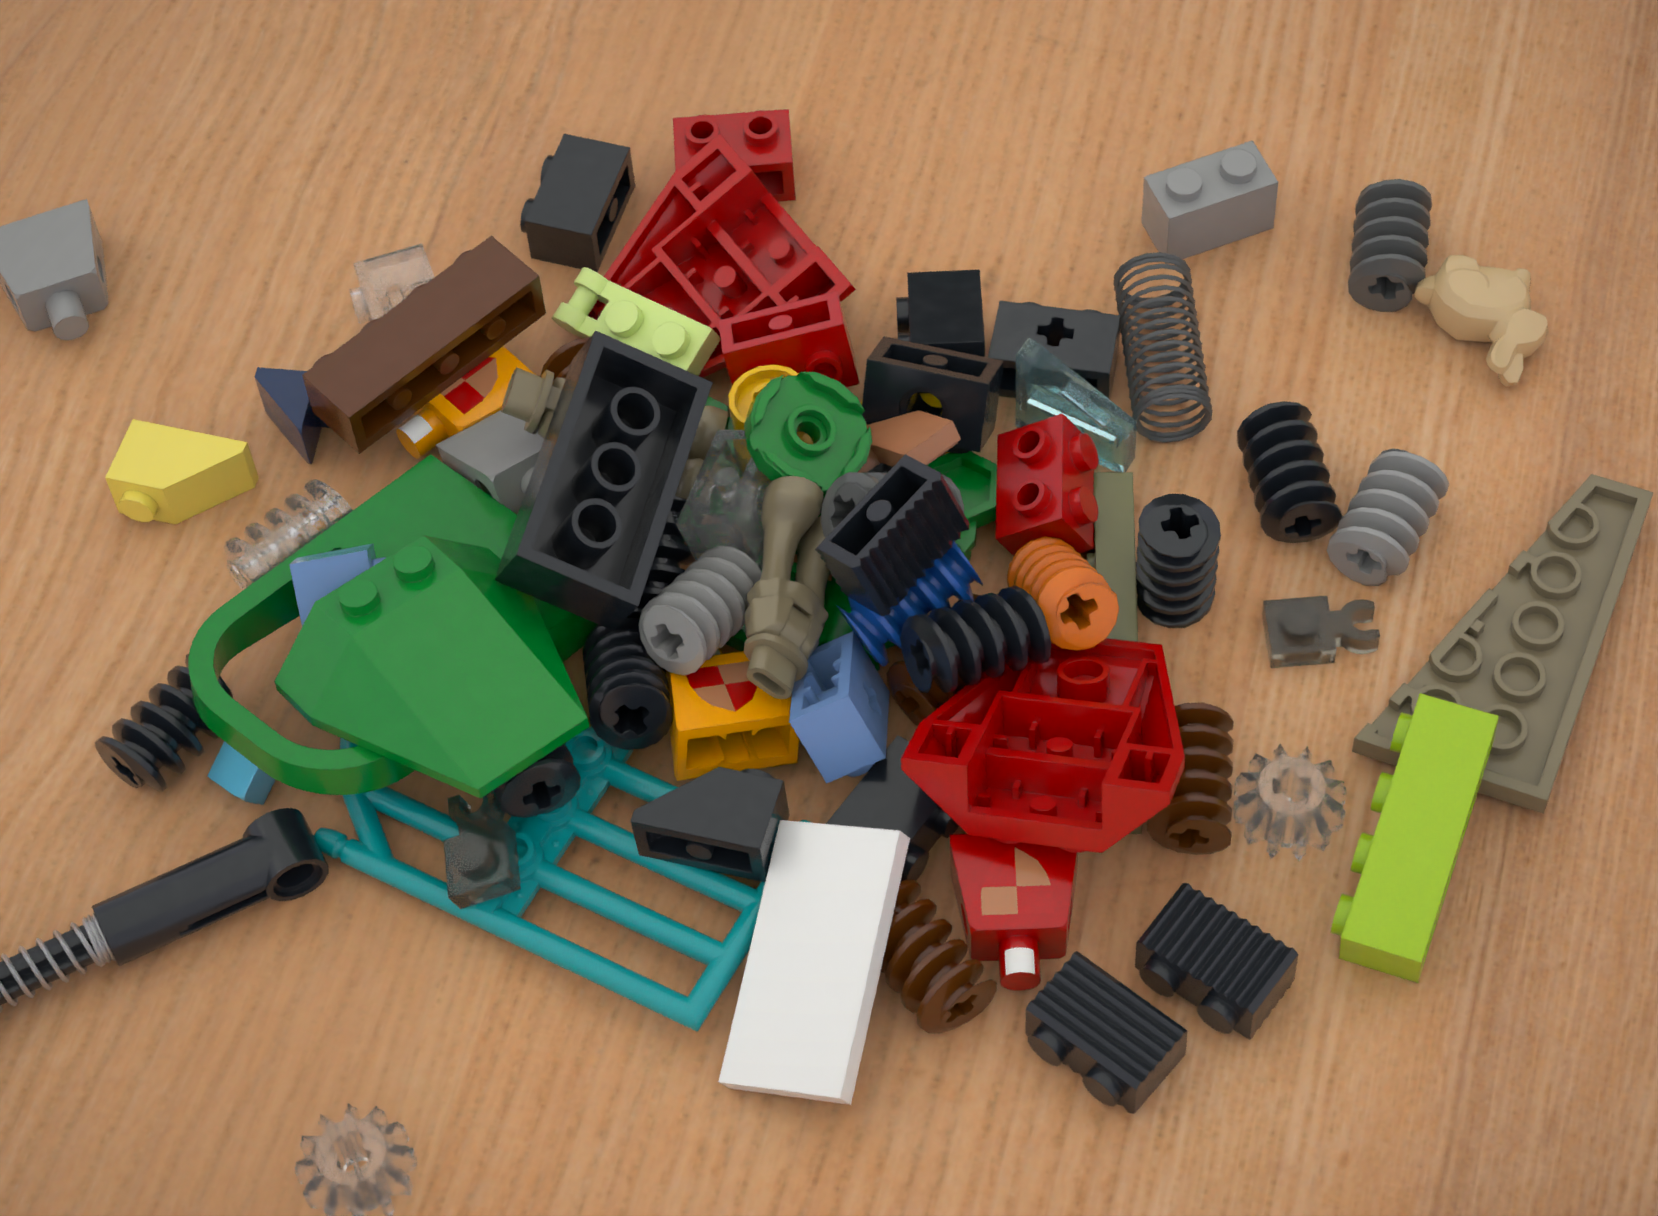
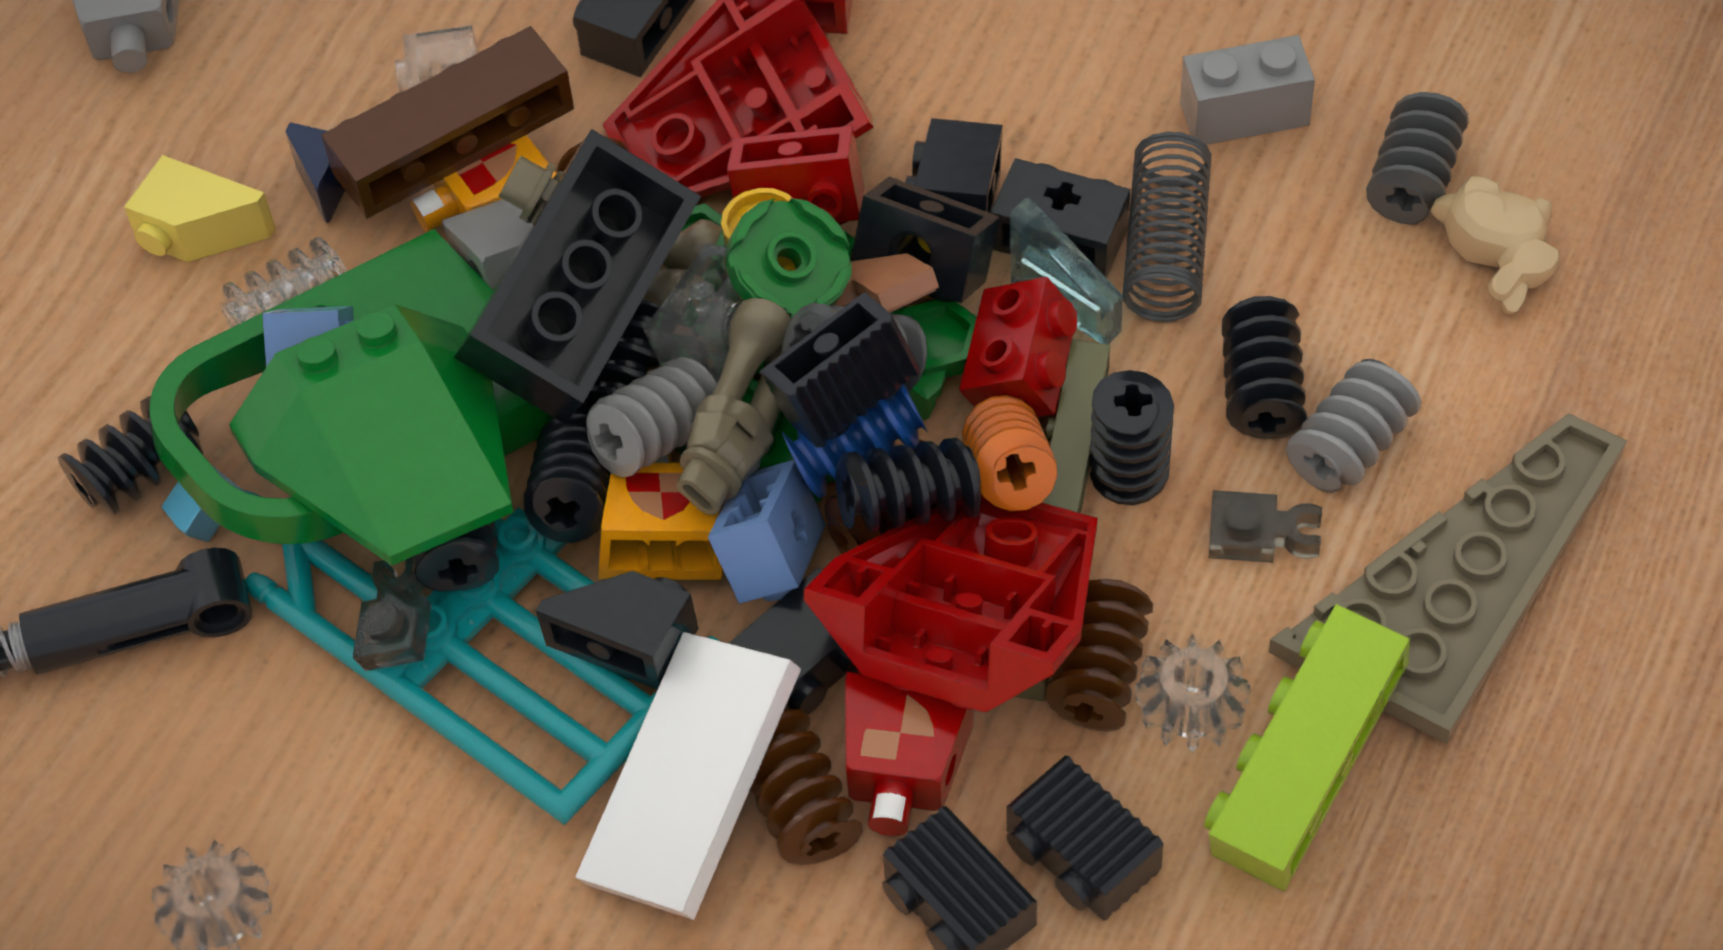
camera: 10 degrees right, 0 degrees up
yellowish green plate [552,267,721,376] -> none

